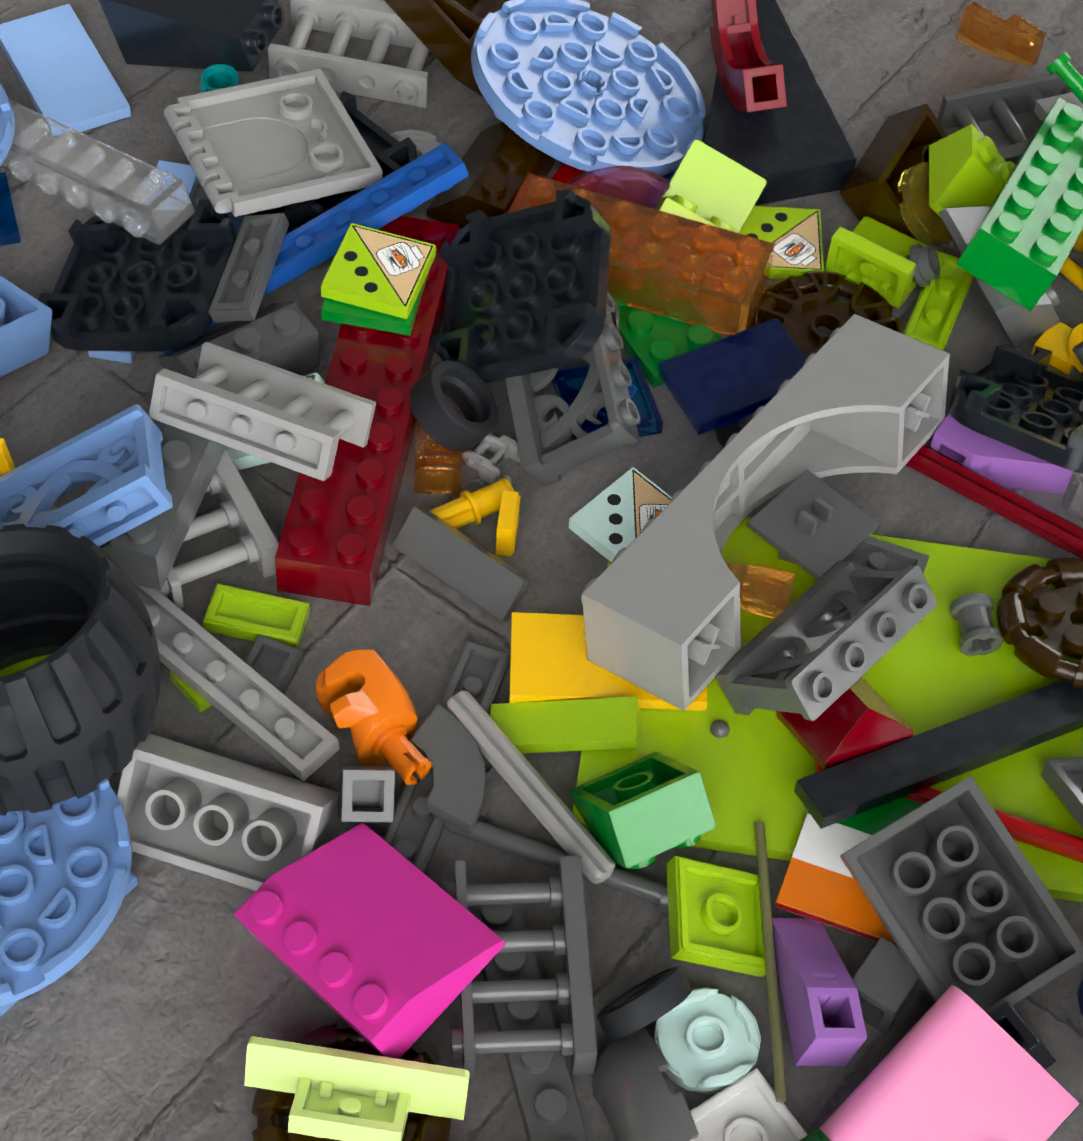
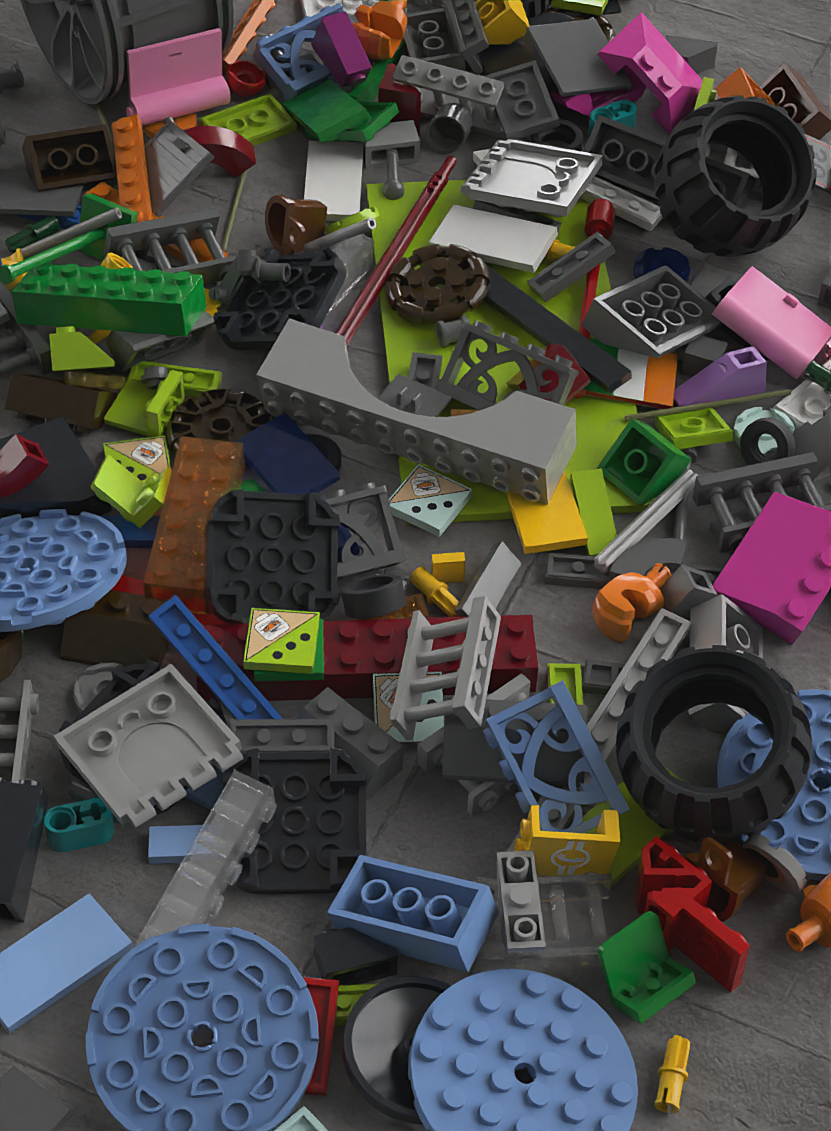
camera: 100 degrees left, 5 degrees down
clear pink tile [551,165,670,219] -> none

